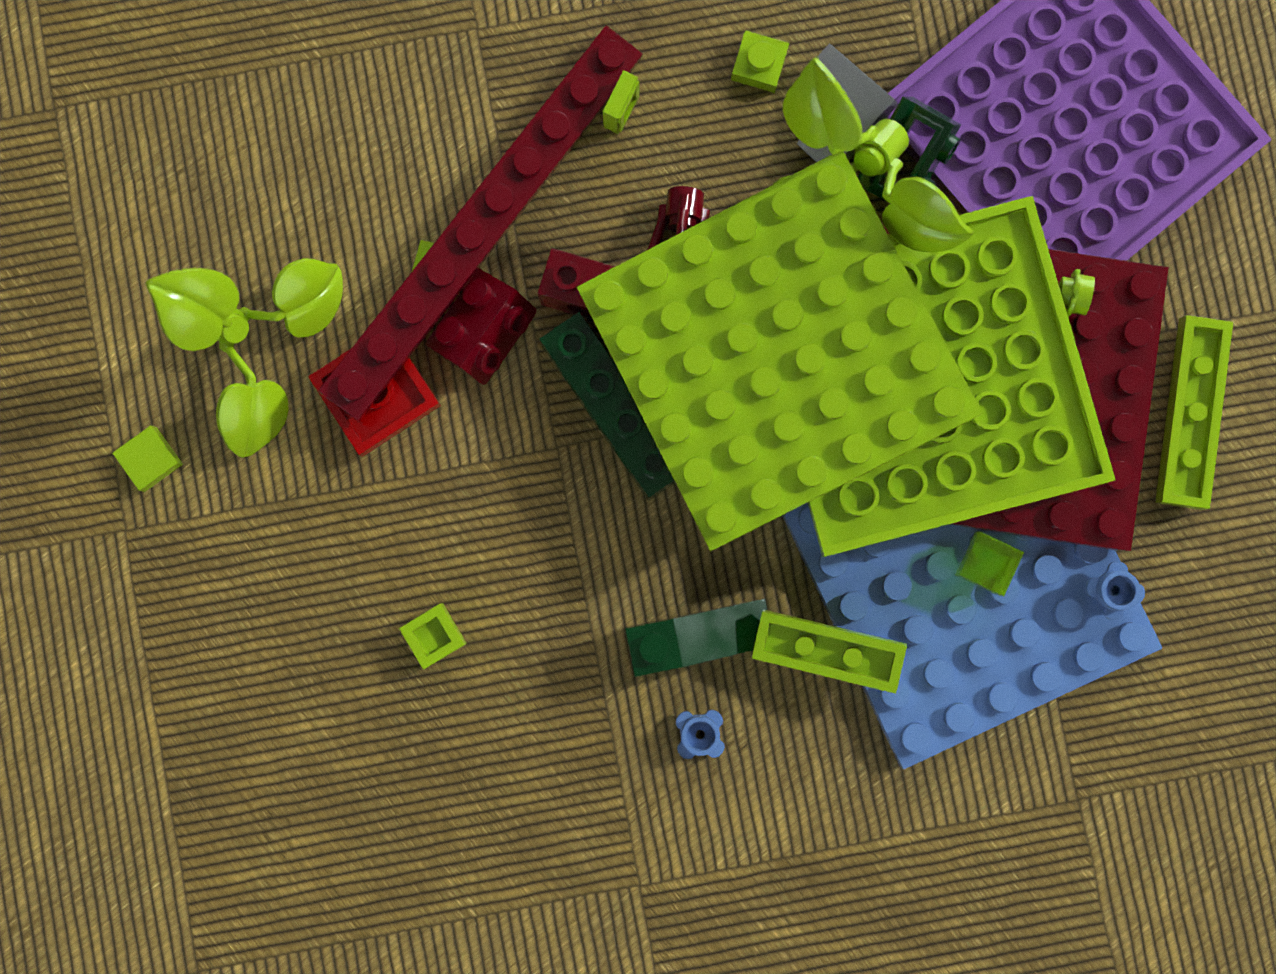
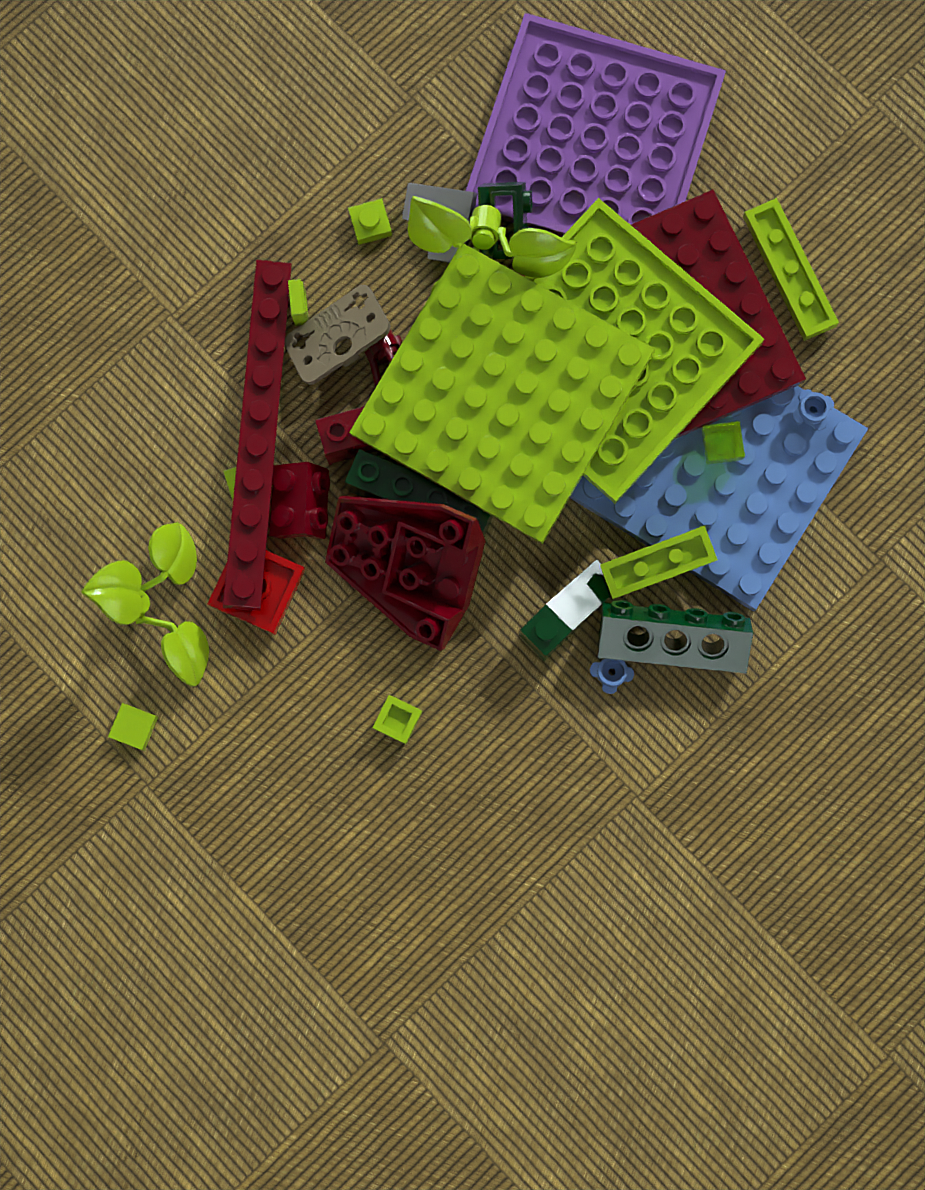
camera: 30 degrees left, 5 degrees down
lime plate [1059,269,1095,317] -> none
none -> dark tan axle [285,285,391,385]
none -> dark red wedge [325,496,486,651]
none -> brick [598,600,753,674]

